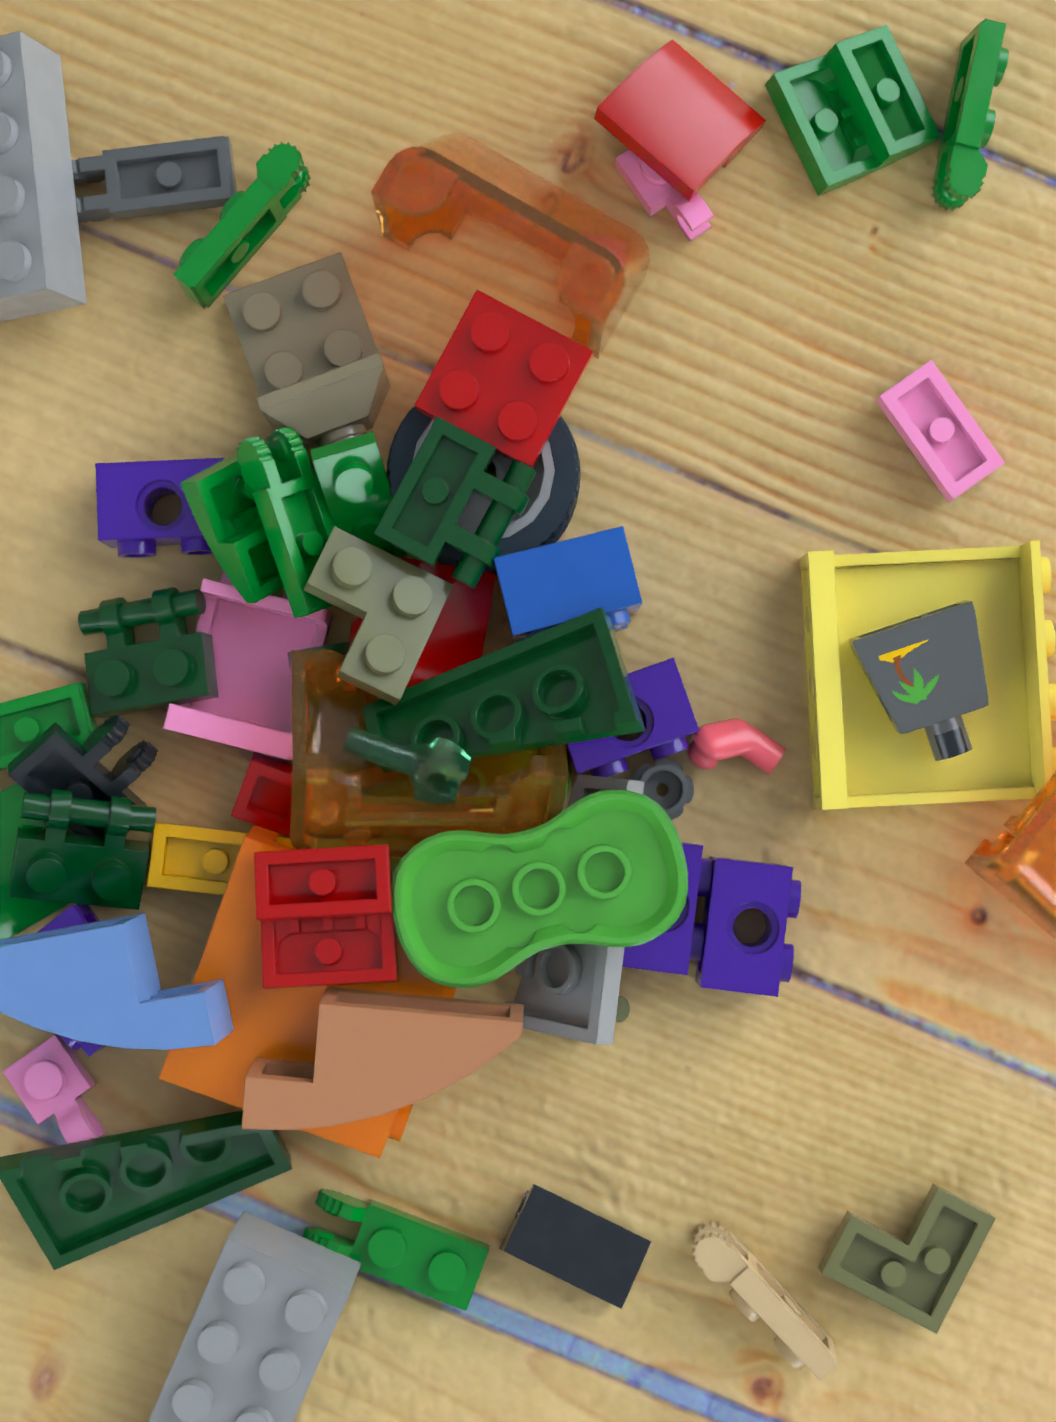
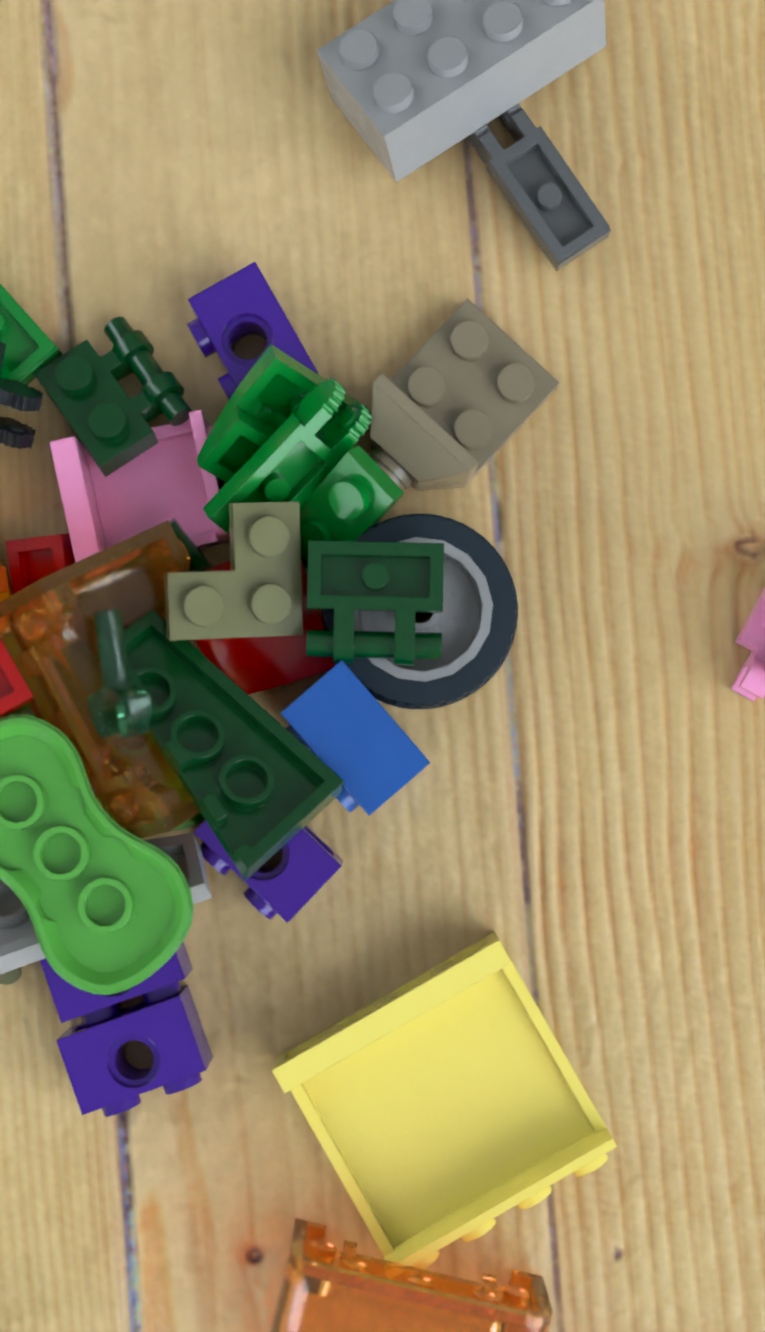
camera: 65 degrees right, 0 degrees up
green hinge [173,142,311,308] -> none
clear orange windscreen [371,133,650,359] -> none
red plate [414,290,593,468] -> none
dark grey plate [632,758,694,820] -> none
coral arm [687,718,786,774] -> none
dark grey torso [848,600,989,761] -> none
bright pink plate [876,360,1005,503] -> none

